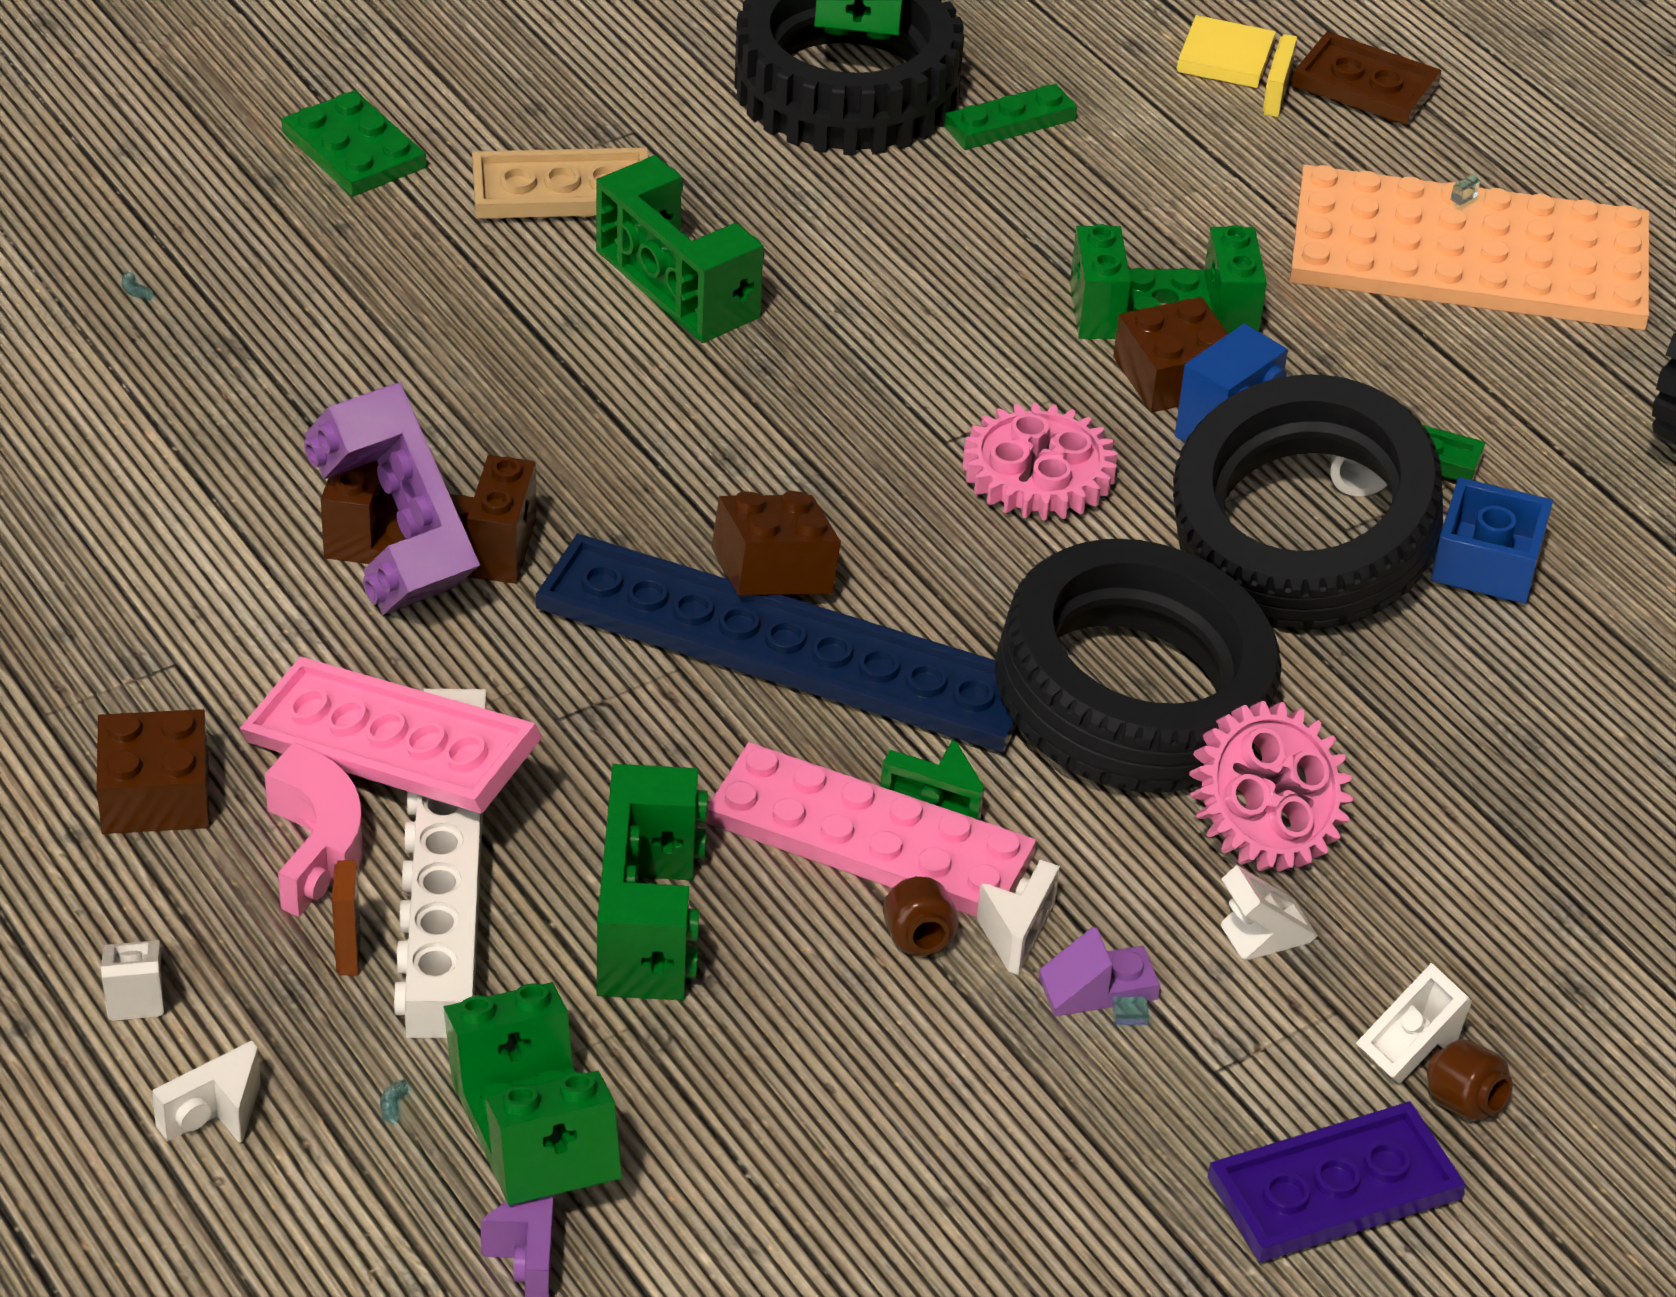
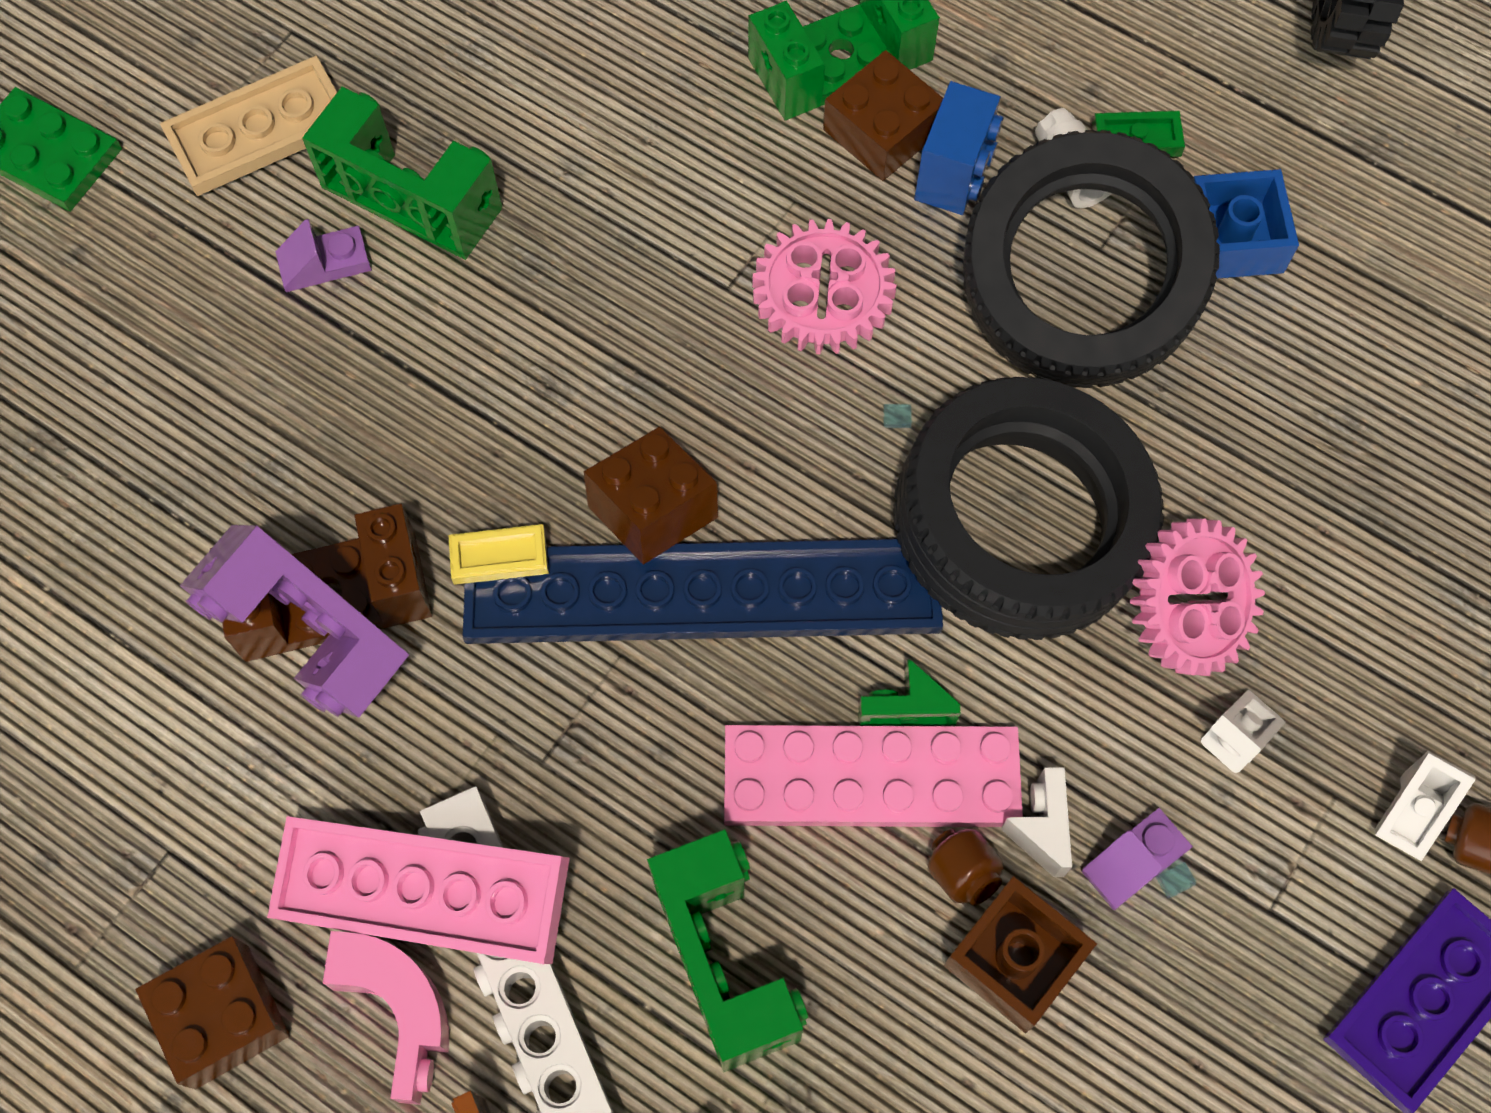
camera: 20 degrees left, 25 degrees up
none -> medium lavender slope [275,219,372,292]
none -> light yellow tile [448,524,549,585]
none -> reddish brown brick [944,876,1098,1034]

